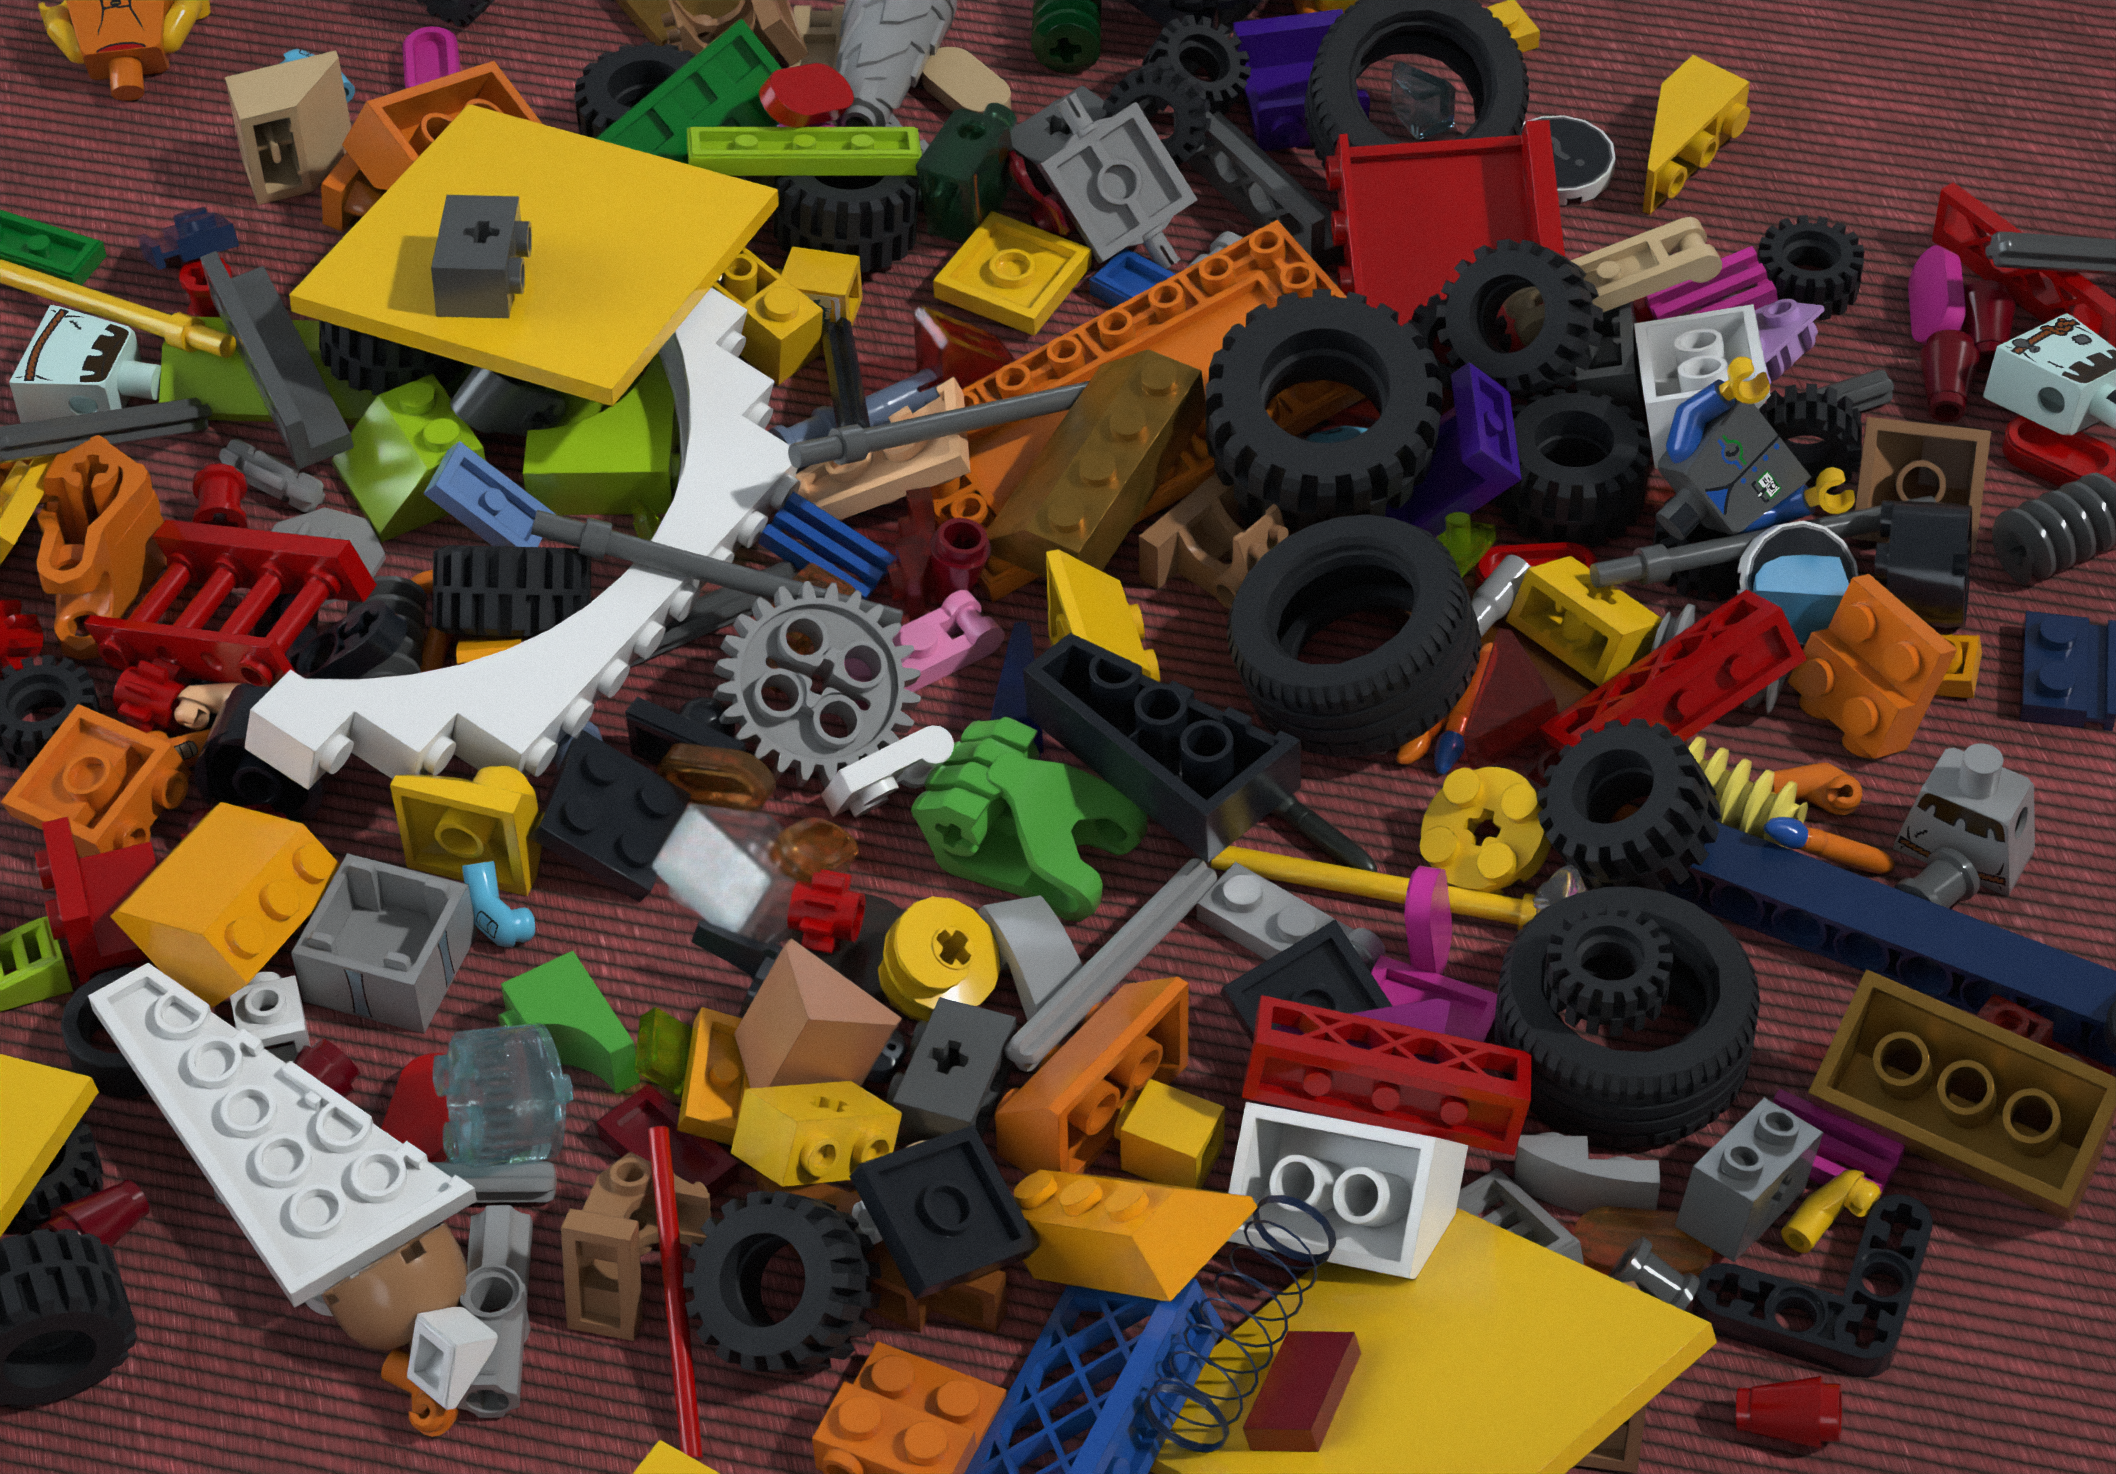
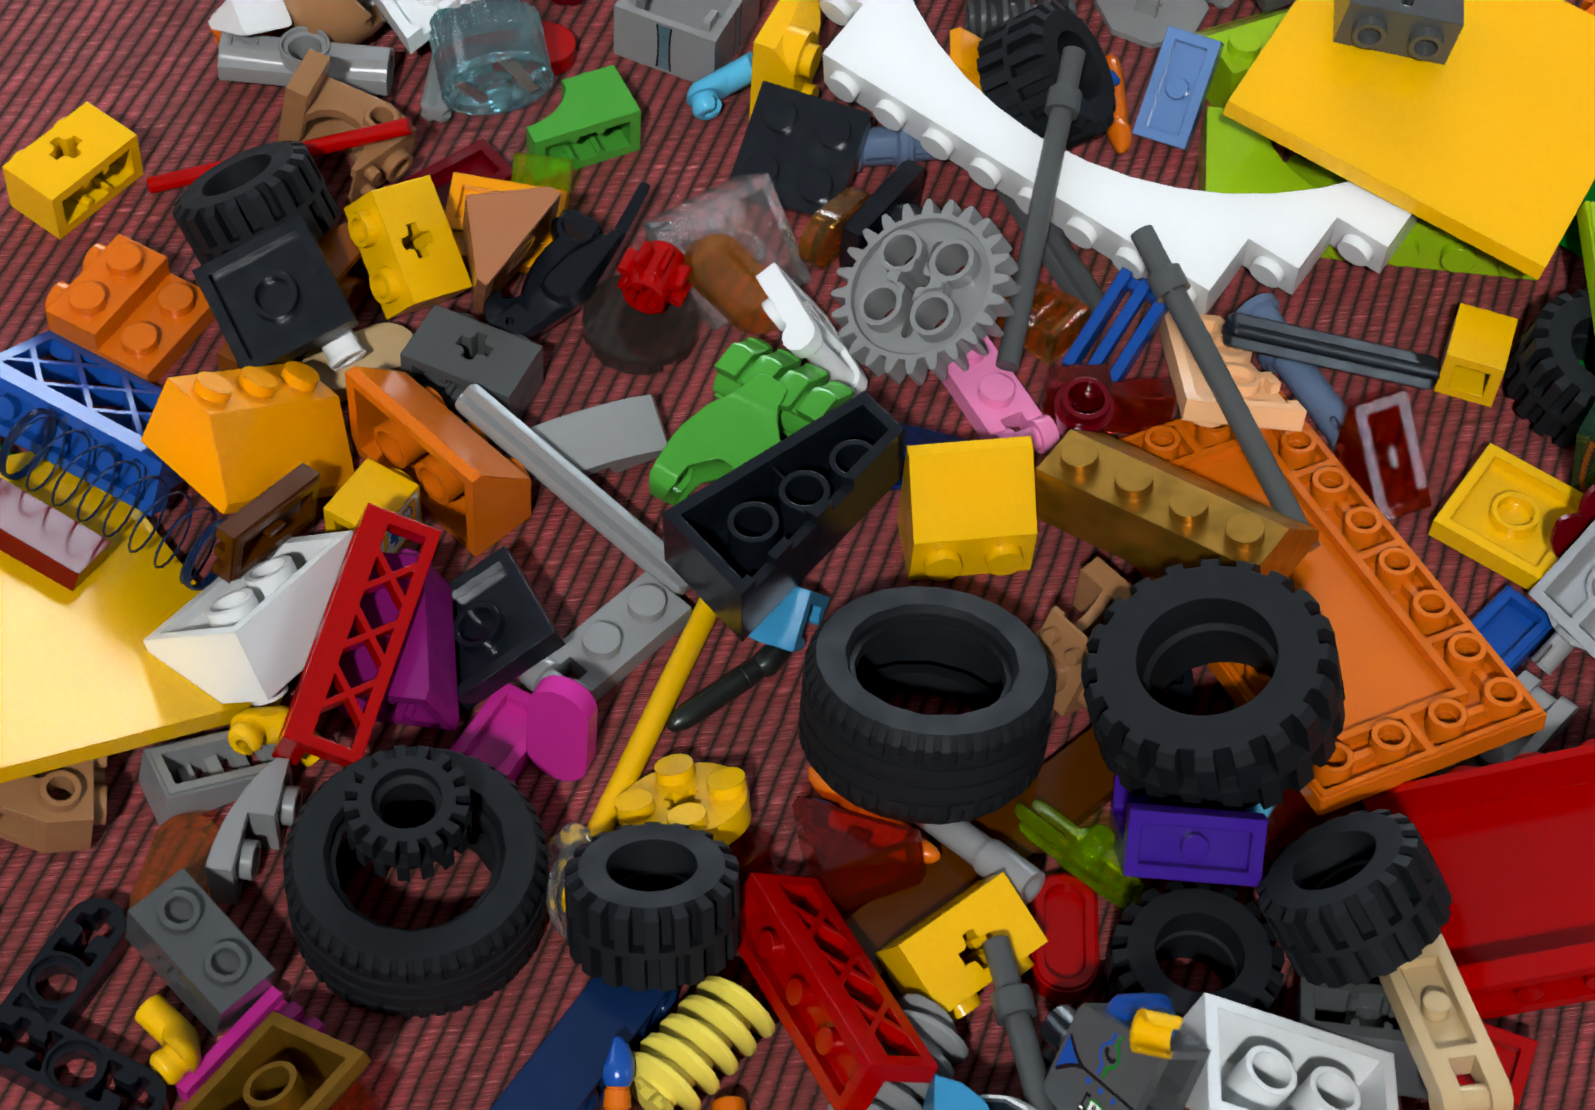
camera: 90 degrees right, 5 degrees up
yellow slope [712,247,823,386] -> none
yellow piece [878,896,1001,1021] -> none
dark grey bush [1608,1236,1700,1310] -> none
none -> reddish brown tile [212,463,320,583]
none -> yellow arm [227,705,323,767]

